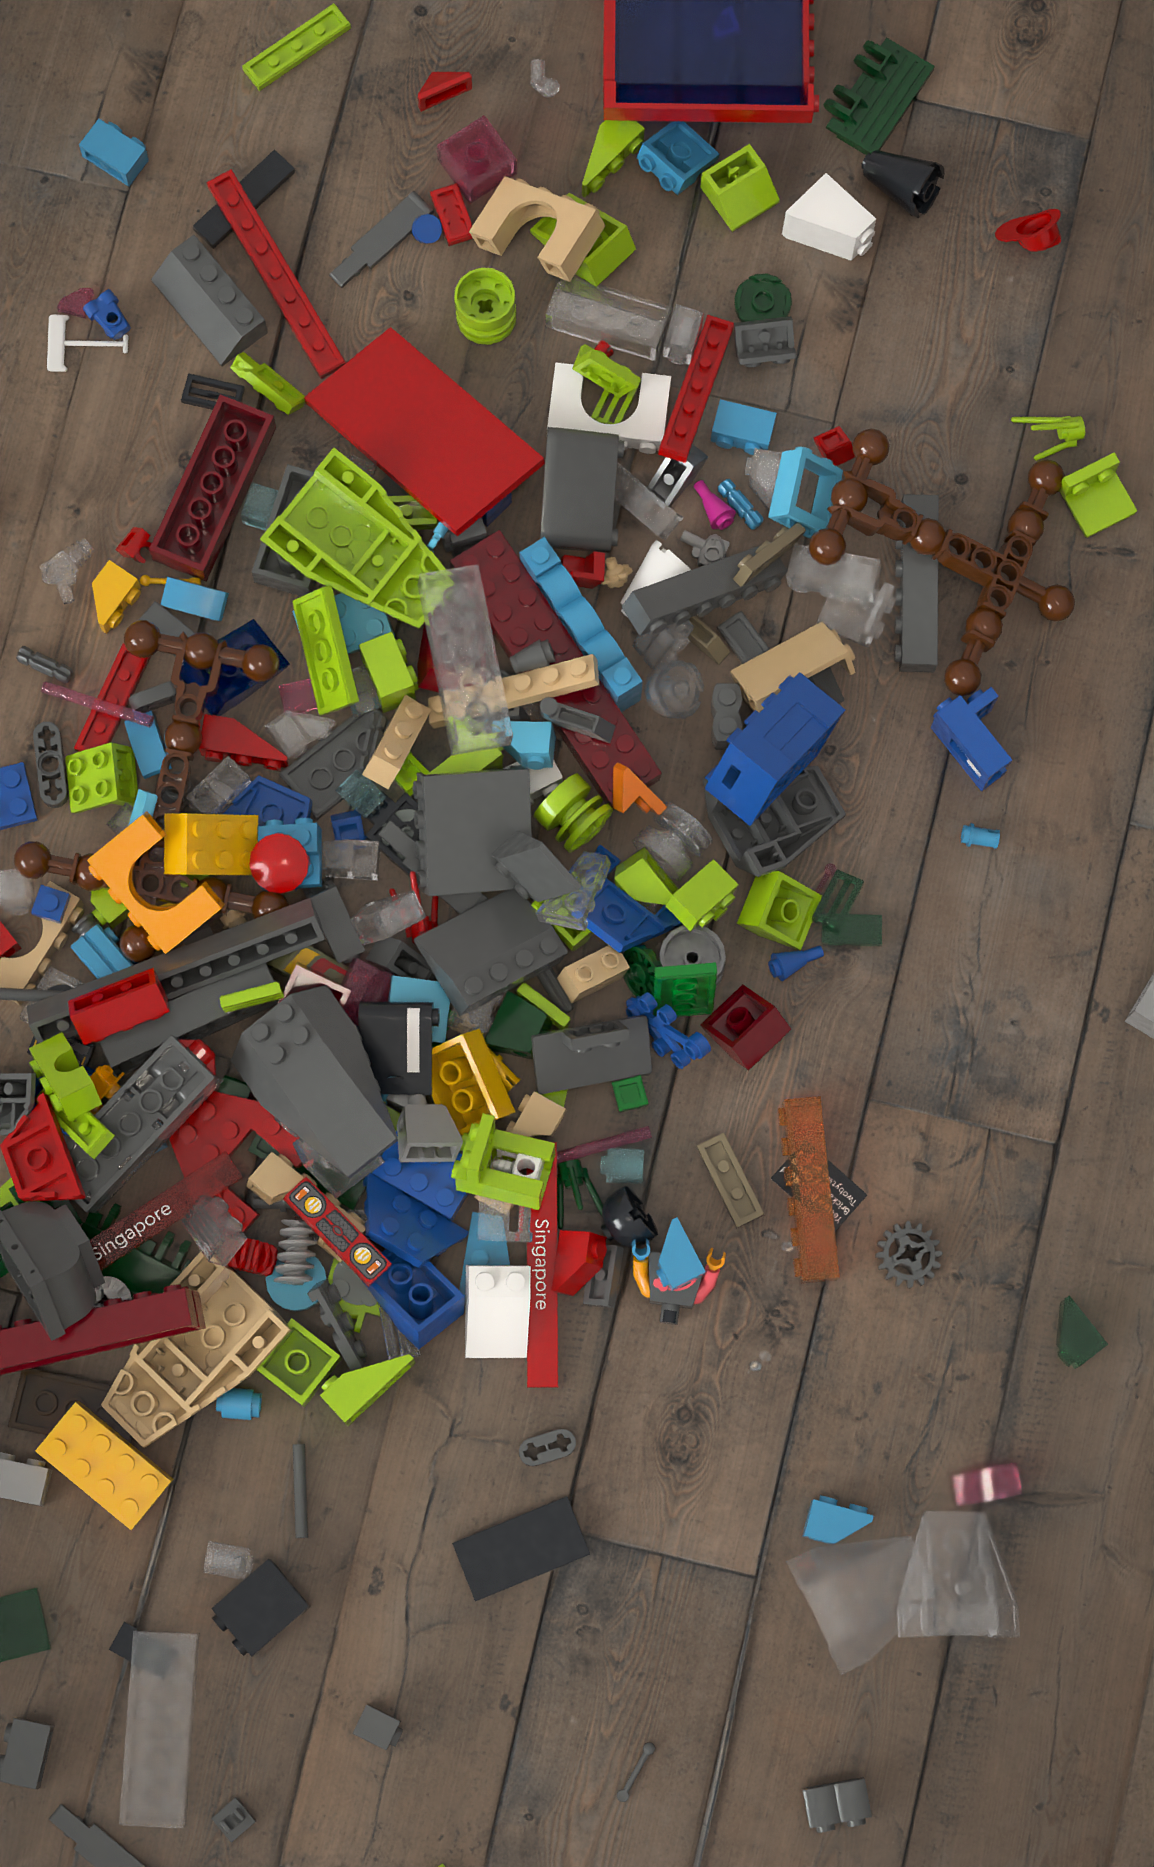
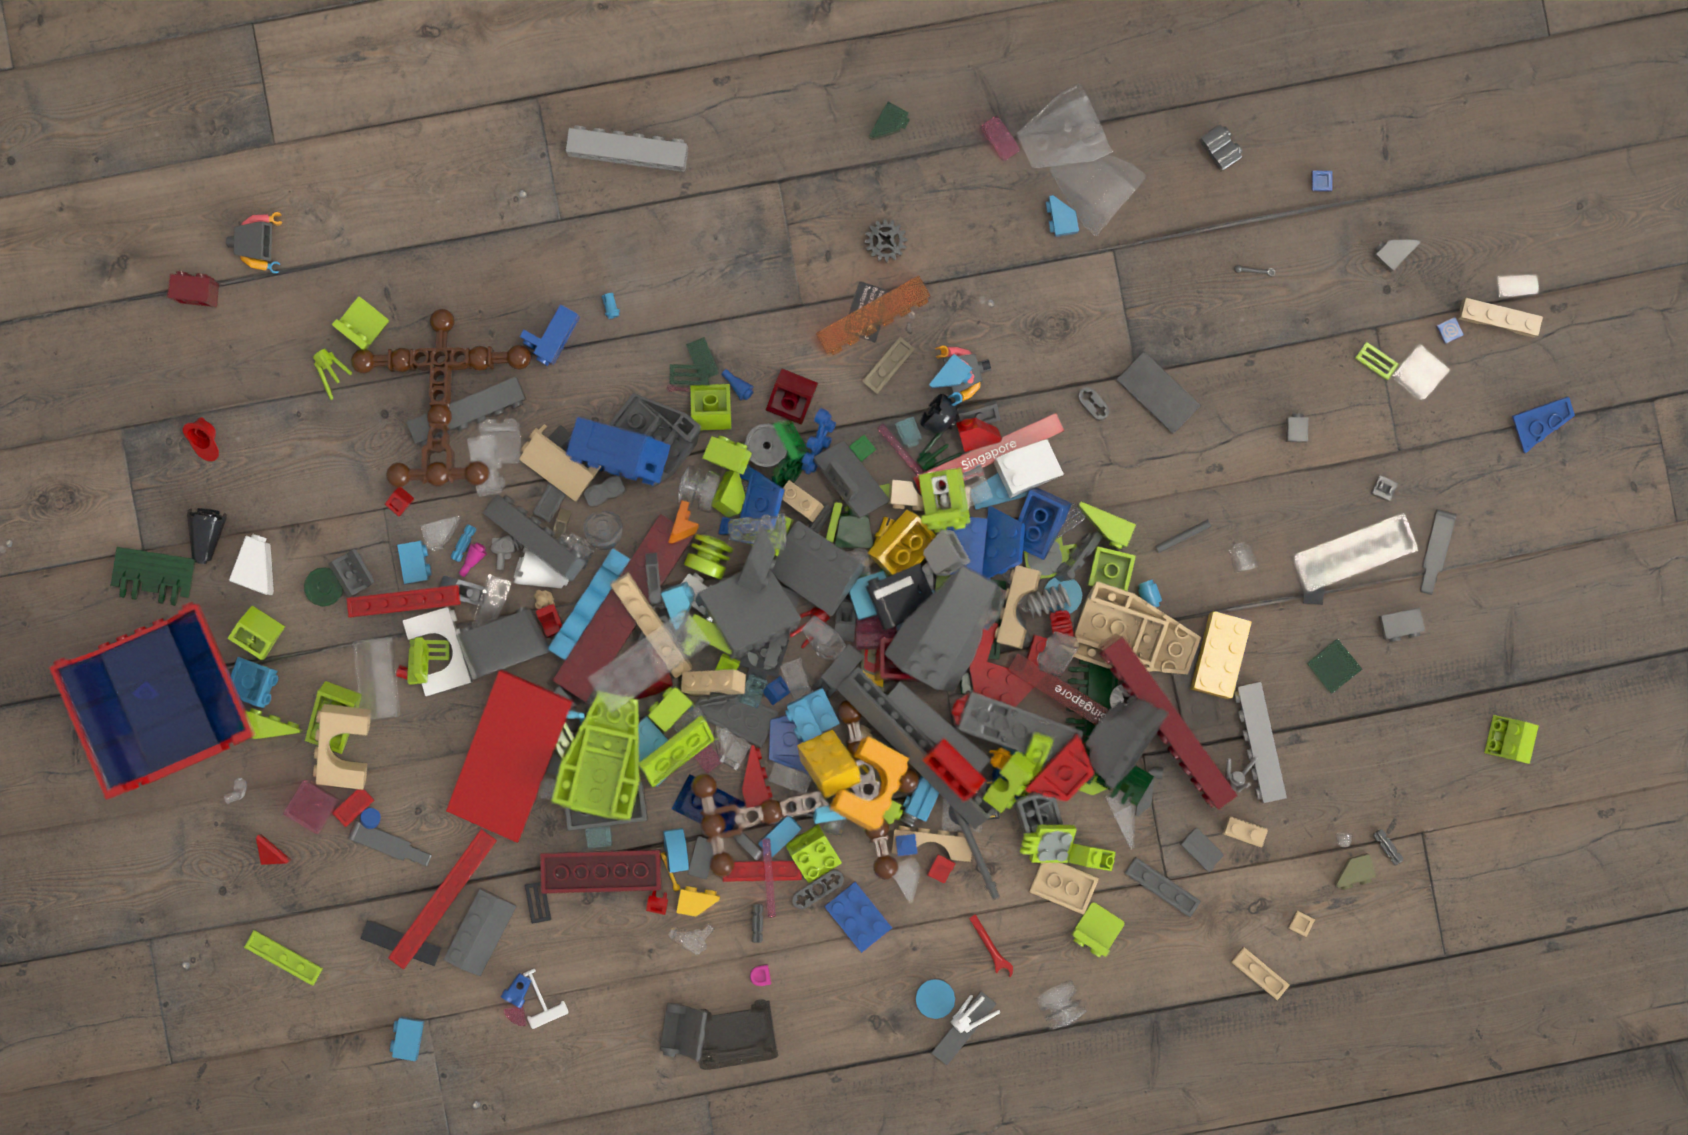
camera: 110 degrees left, 10 degrees up
black panel [211,1559,311,1657] -> none
lime tile [219,982,284,1013] -> none
lime hinge [230,352,305,415] -> none
red dish [249,832,310,893] -> none
tile [283,1177,392,1287] -> none
lime wheel [454,268,517,345] -> none
dark grey cone [510,639,556,673] -> none
clear slope [663,304,704,365] -> none
dark tan plate [733,522,806,587] -> none
medium azure window [768,447,843,539] -> none

